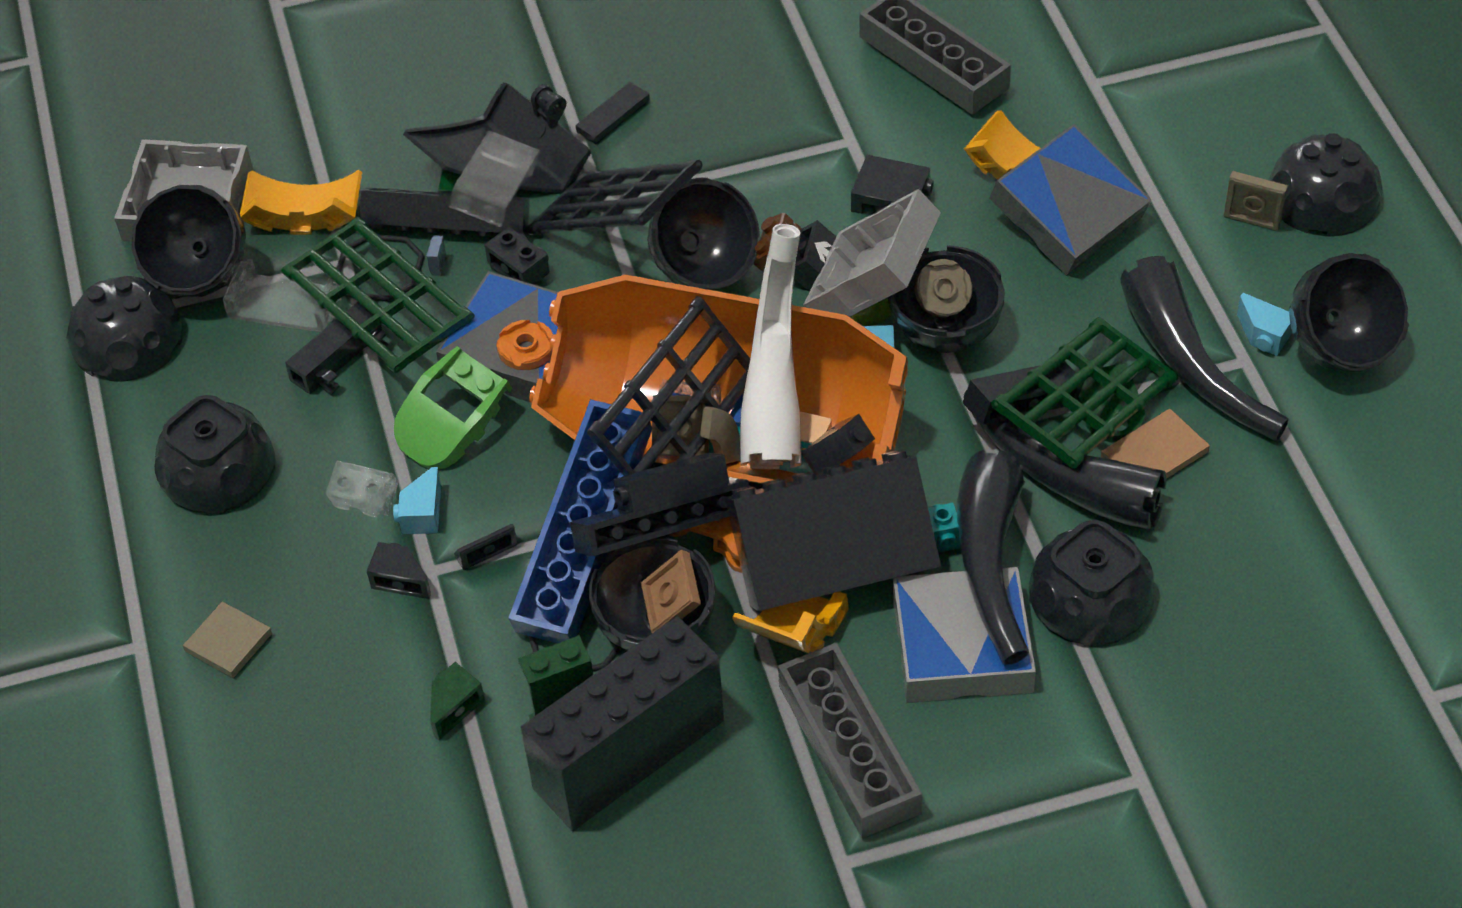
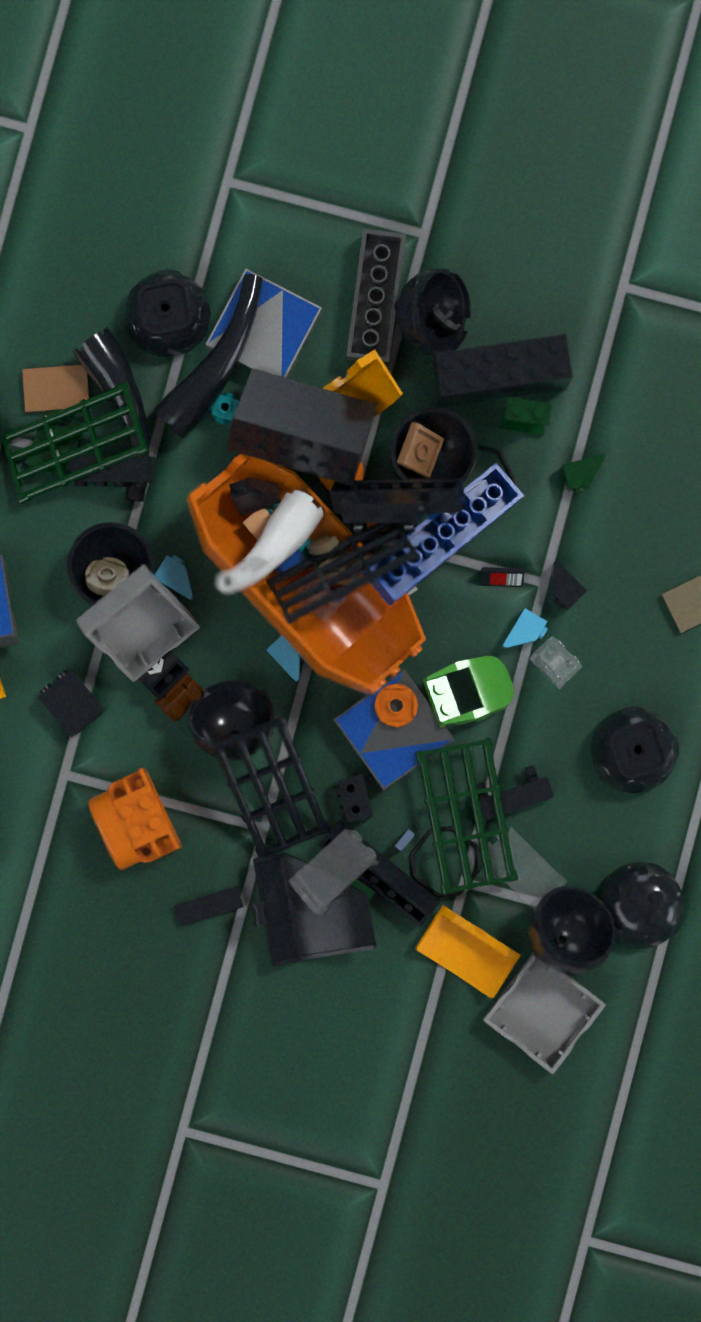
camera: 150 degrees left, 35 degrees up
none -> orange brick [88,768,183,870]
none -> black rock [394,268,471,355]
none -> dark grey piece [433,303,461,330]

